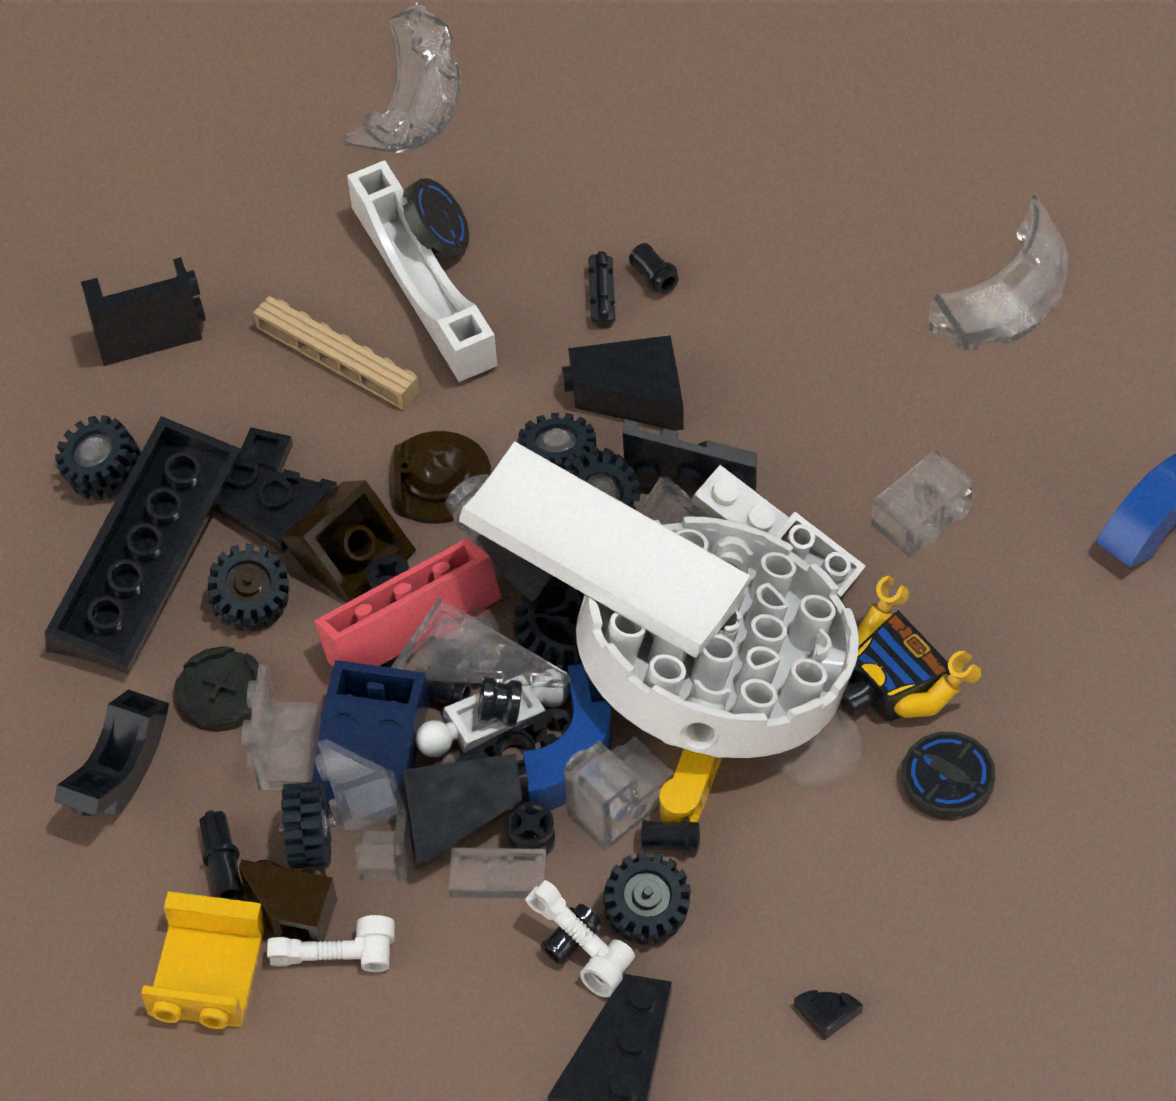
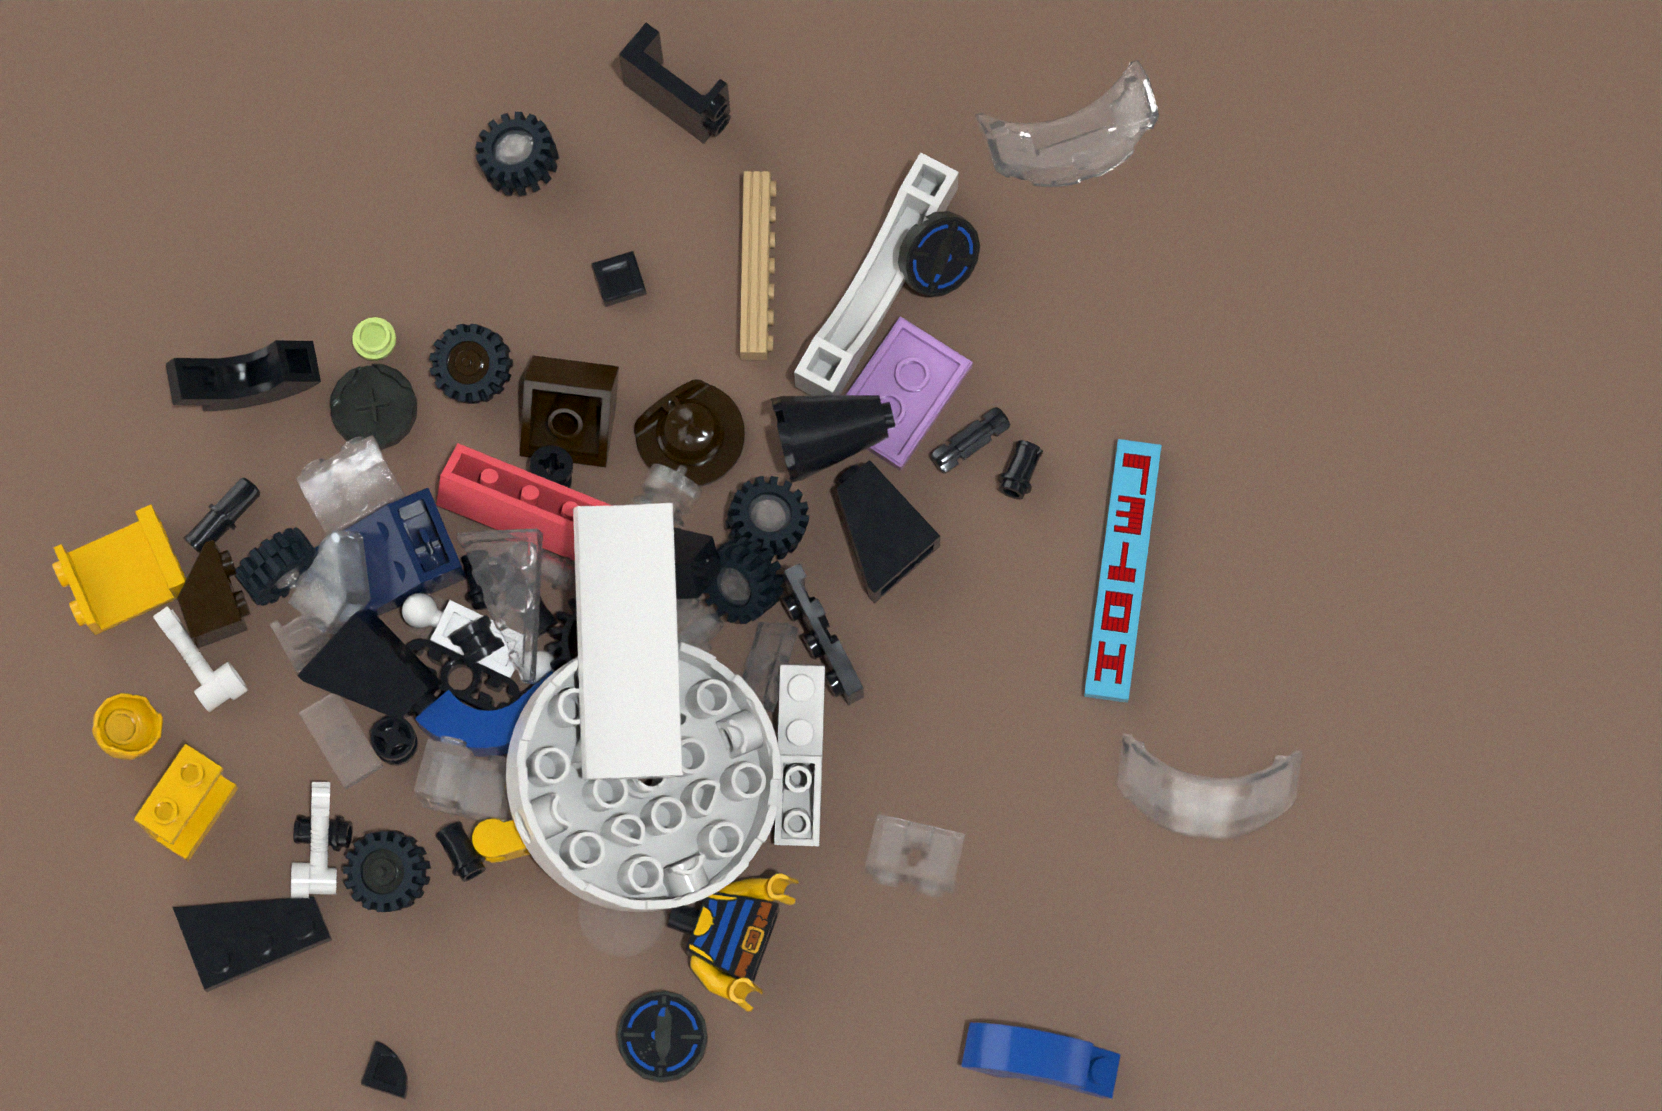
camera: 55 degrees right, 20 degrees up
black arch [45,416,241,674] -> none
black wing [214,458,337,553] -> none
none -> yellow hair [92,693,163,761]
none -> yellow panel [134,744,238,862]
none -> yellowish green plate [352,317,396,361]
none -> black cone [771,395,896,483]
none -> lavender tile [846,316,973,471]
none -> medium azure tile [1084,439,1162,703]

